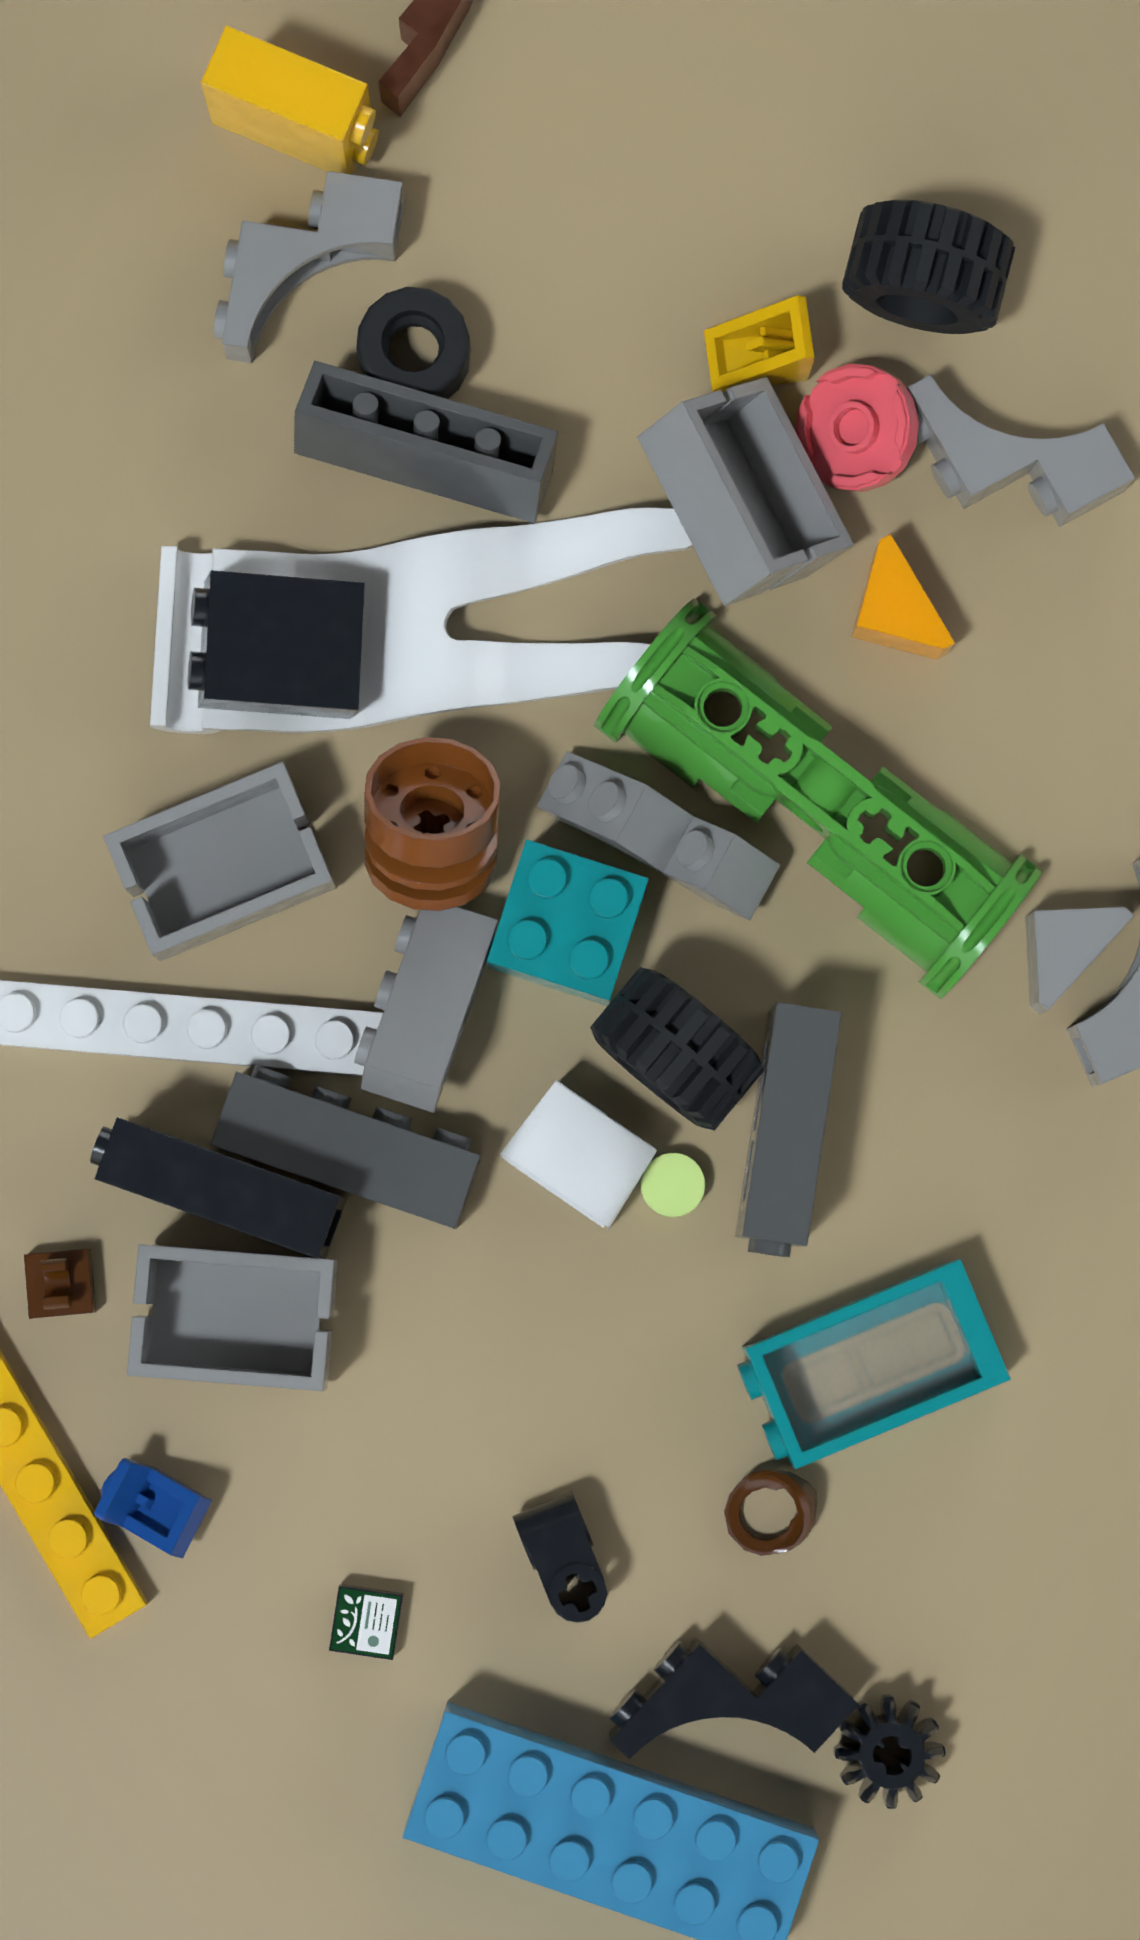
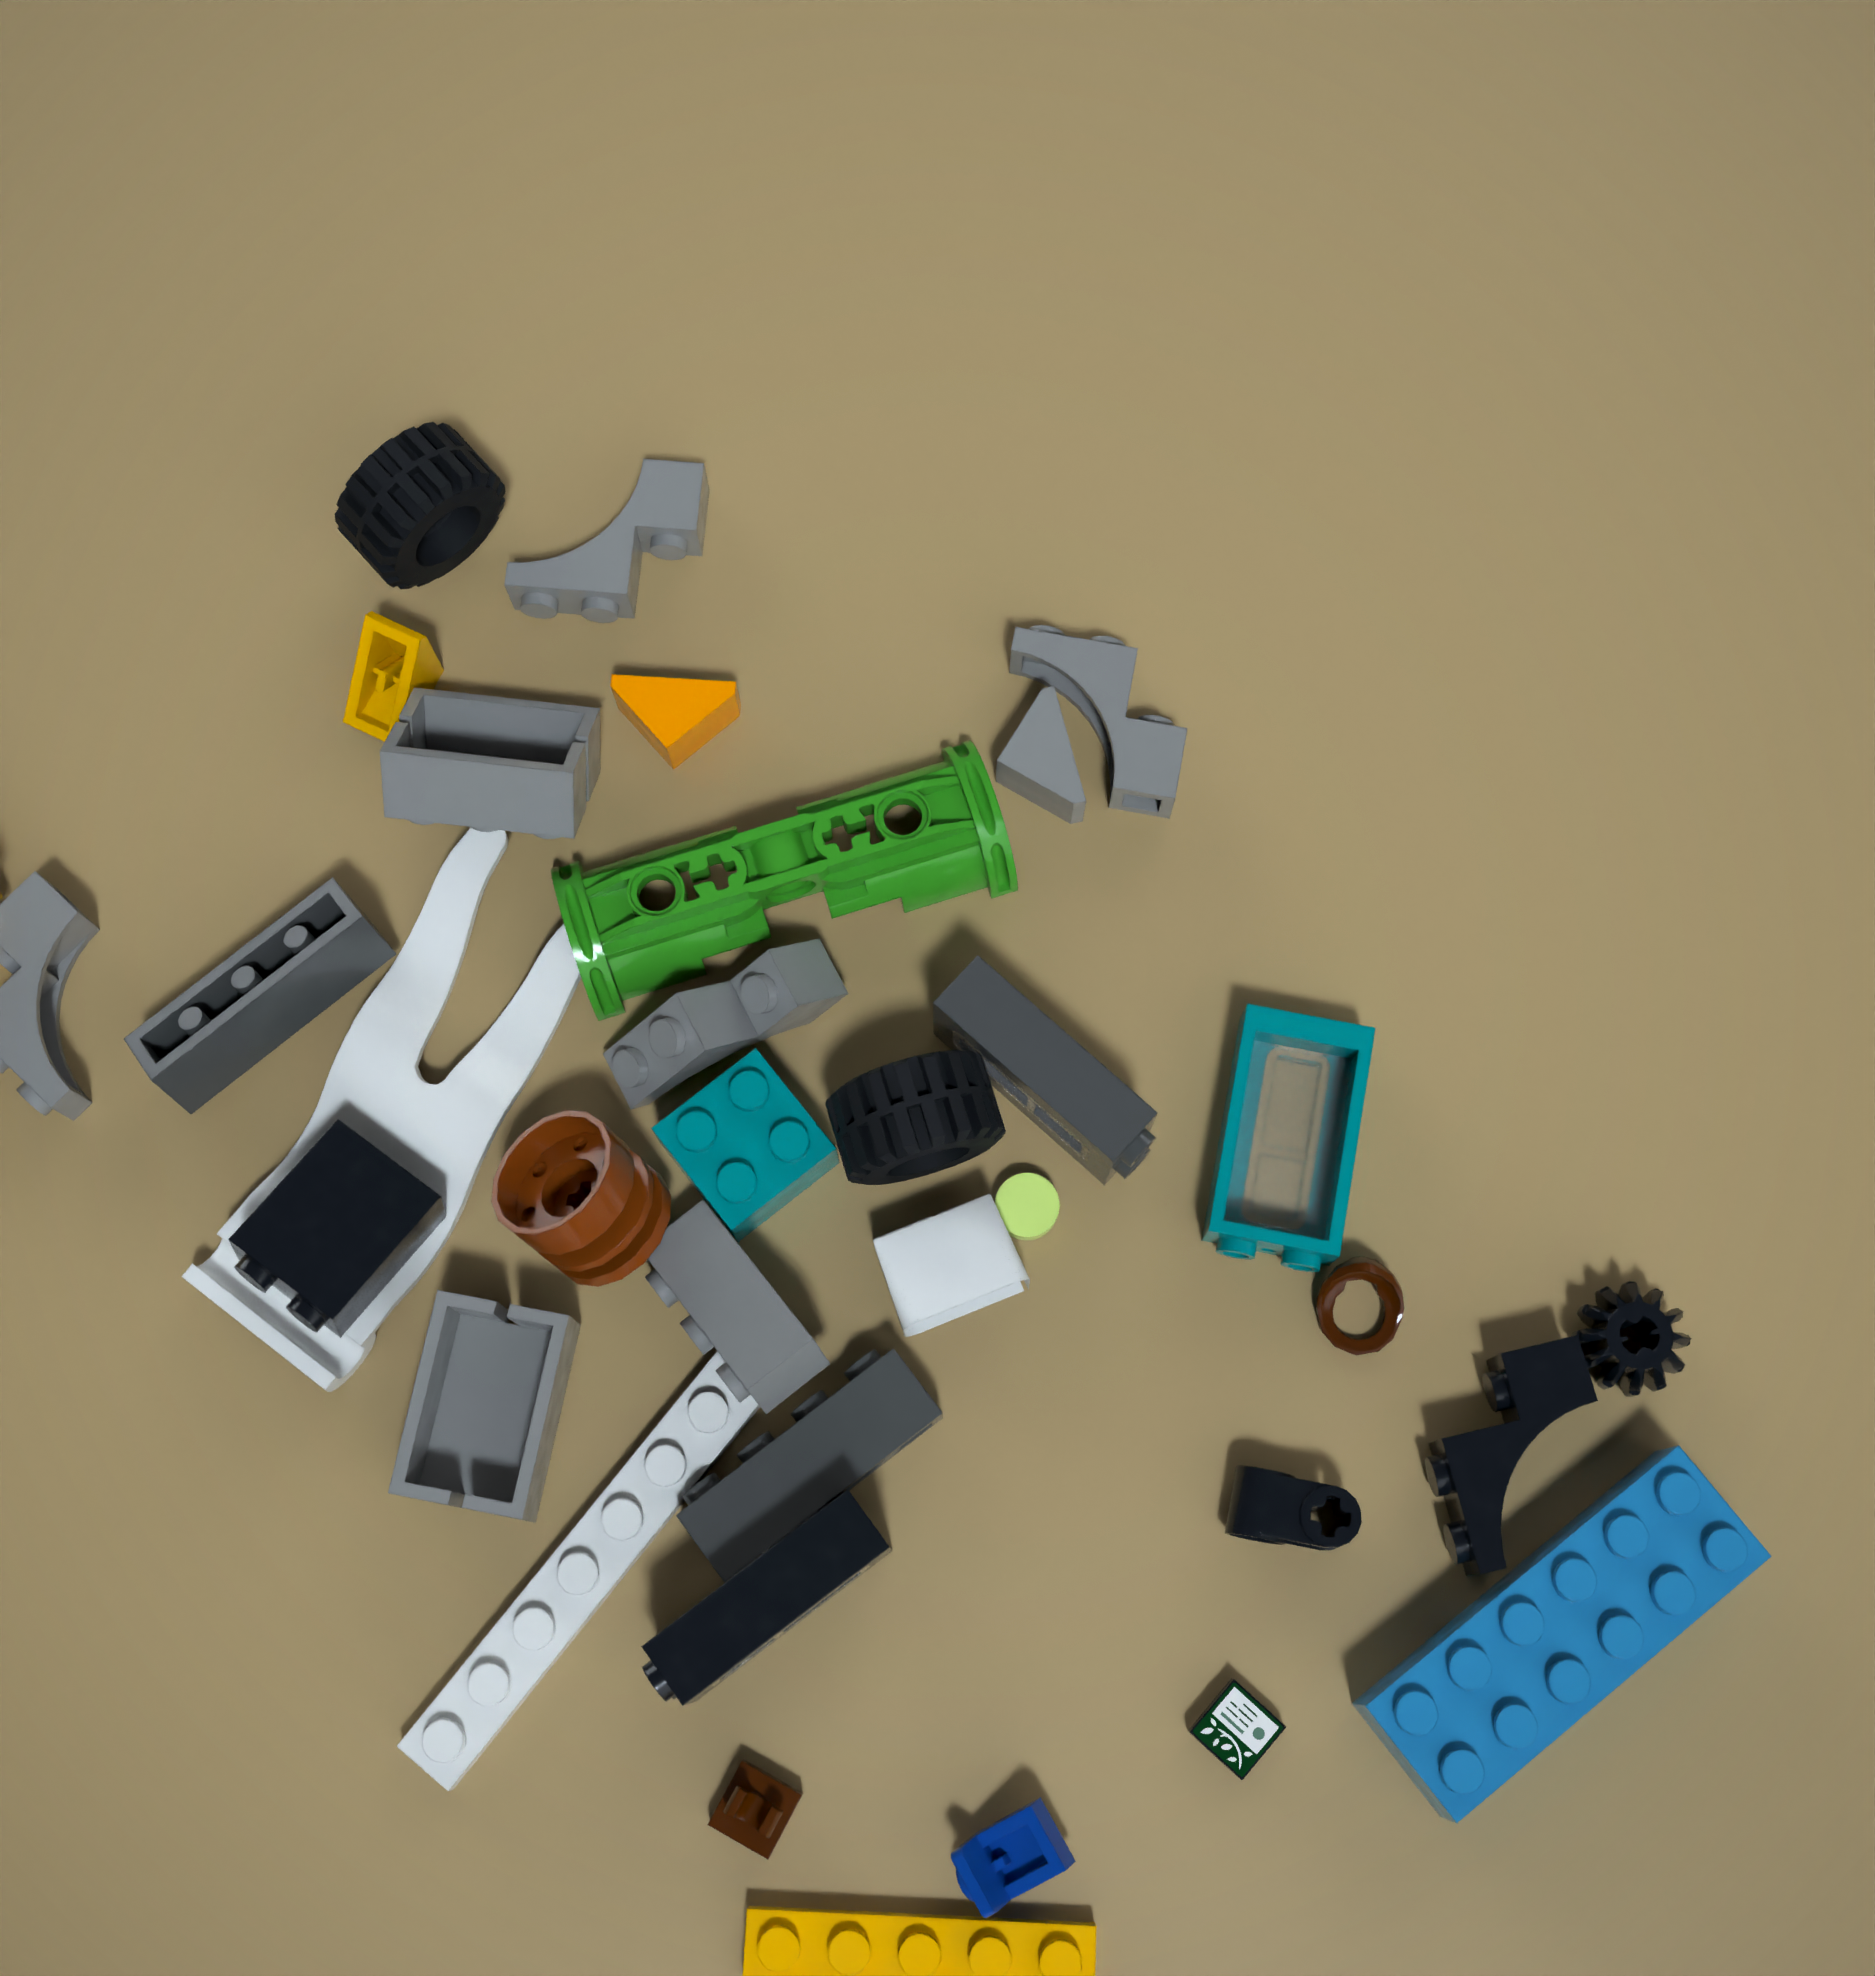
camera: 50 degrees left, 10 degrees down
light grey piece [127,1244,338,1391] -> none
black tyre [356,287,471,399] -> none
coral tile [795,364,919,492] -> none

